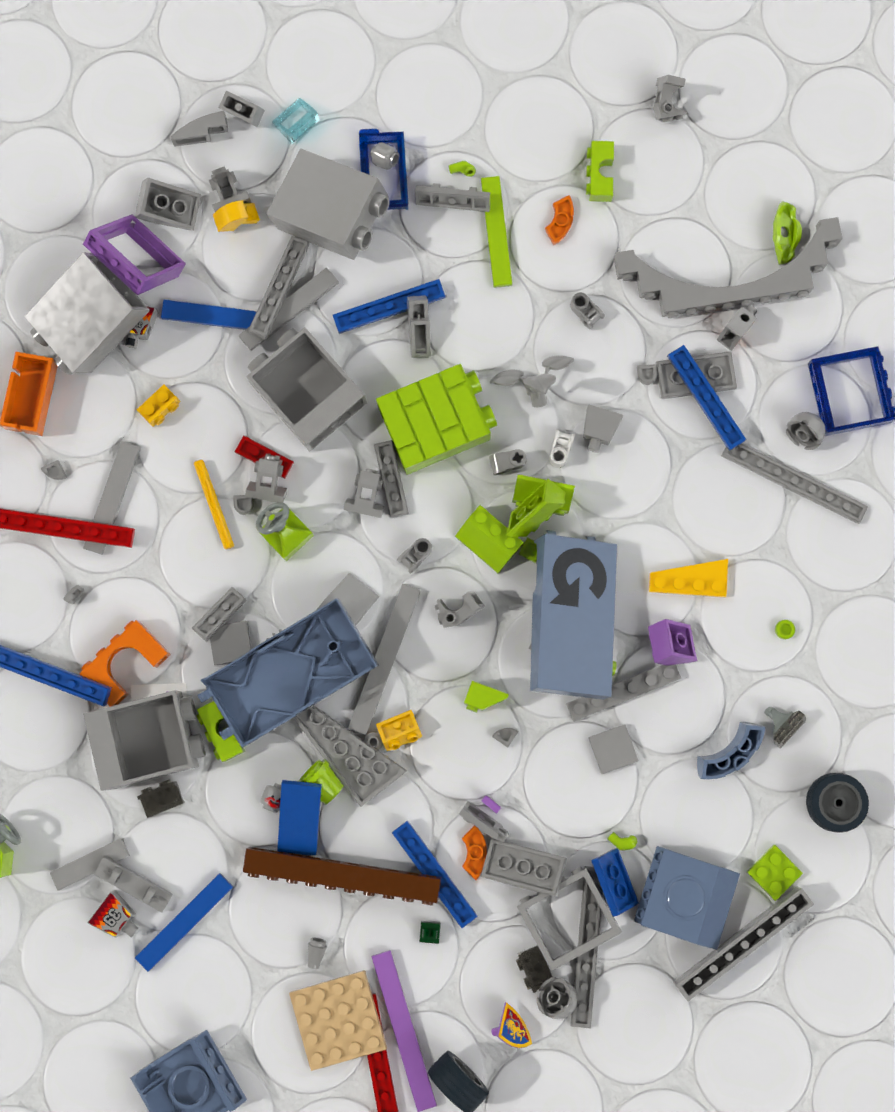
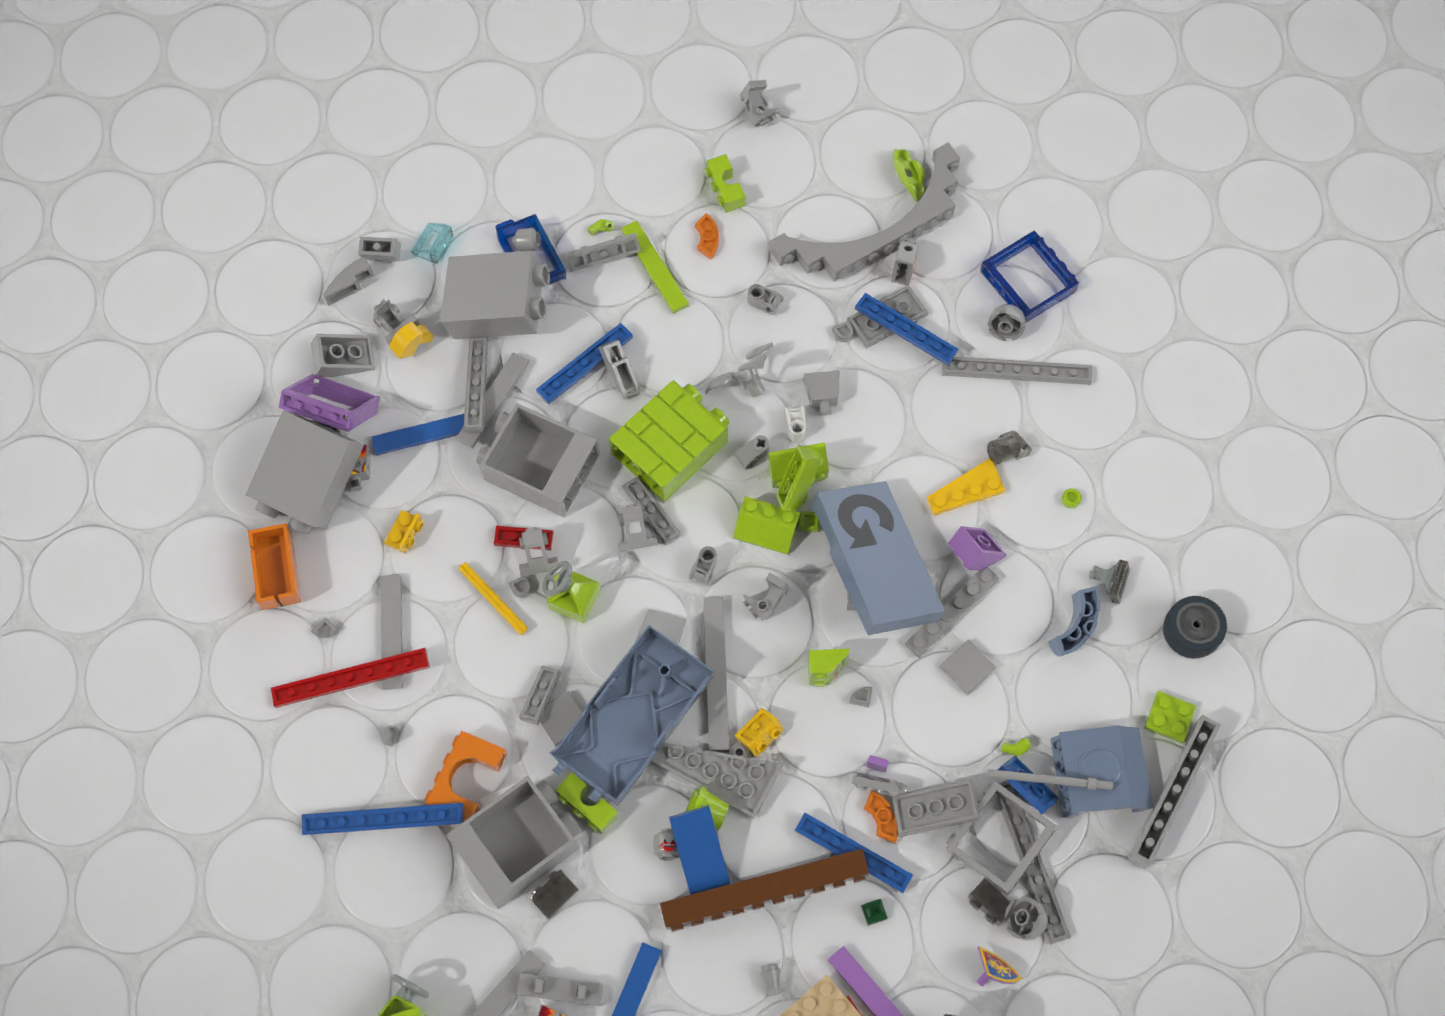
camera: 25 degrees left, 15 degrees down
none -> clear smoke piece [987,431,1032,464]
none -> light grey bar [987,769,1113,790]

